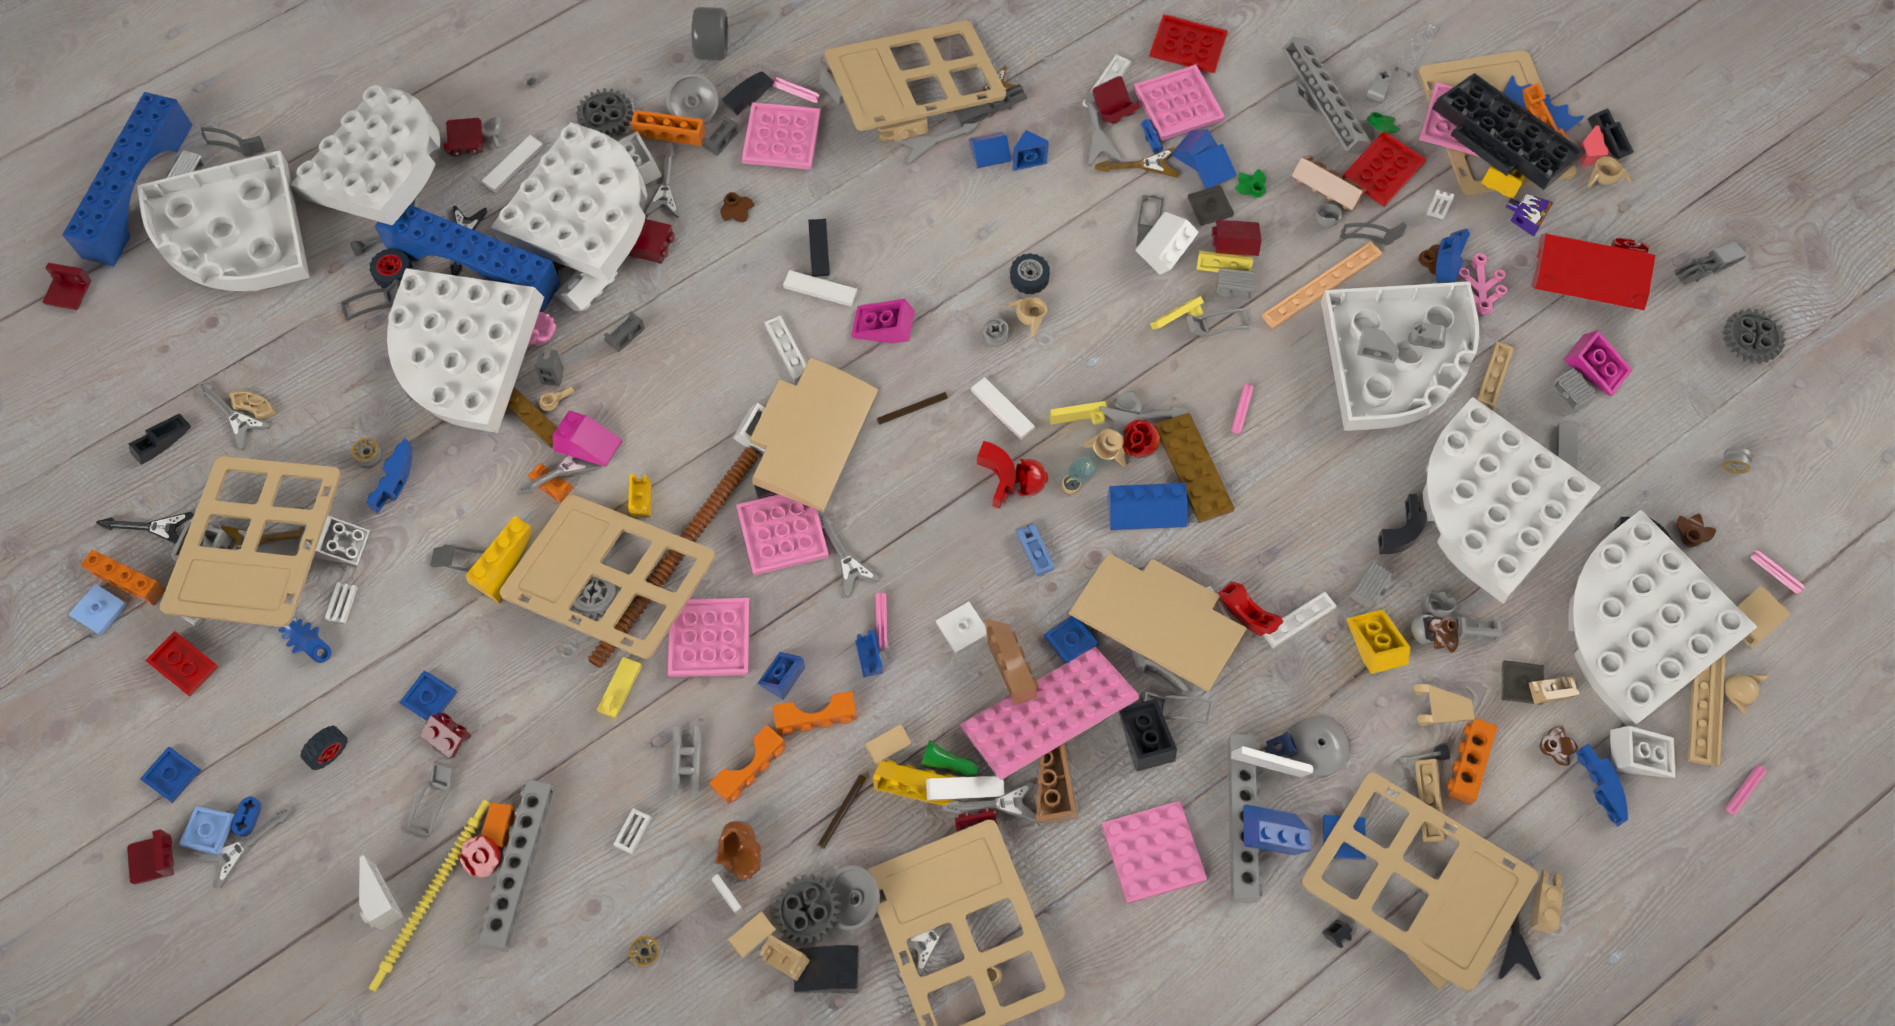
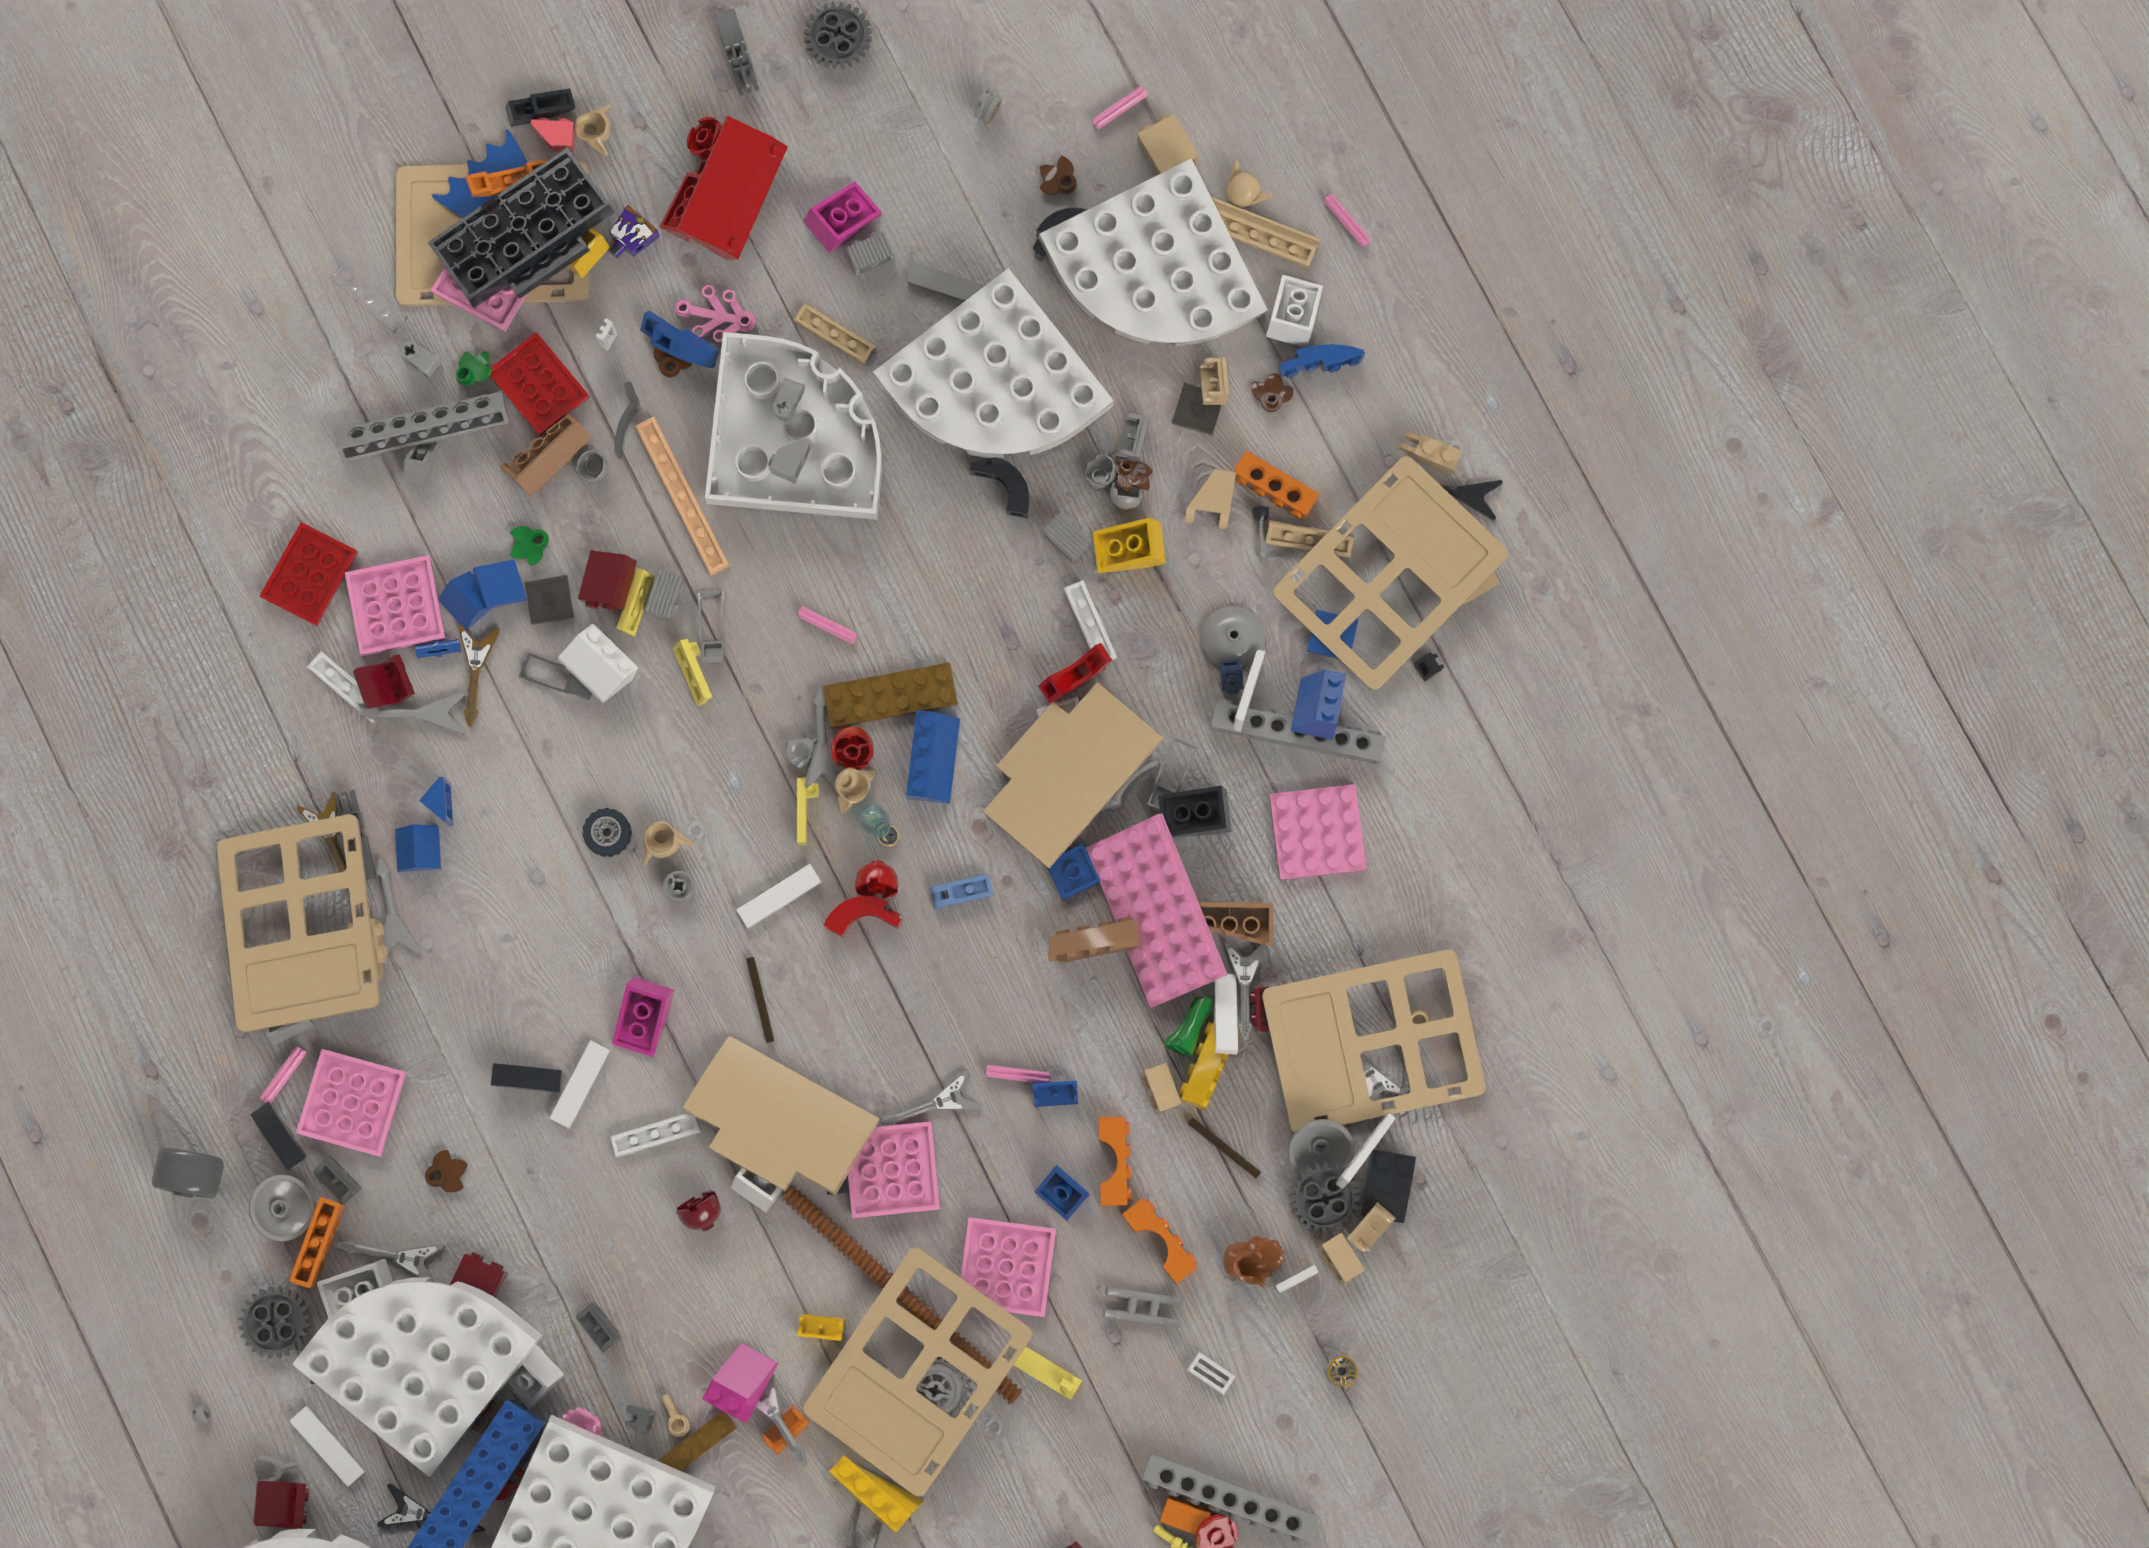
camera: 80 degrees left, 15 degrees up
white plate [936,602,987,654] -> none
none -> dark red cylinder [676,1190,721,1232]
none -> white tile [1336,1114,1396,1189]

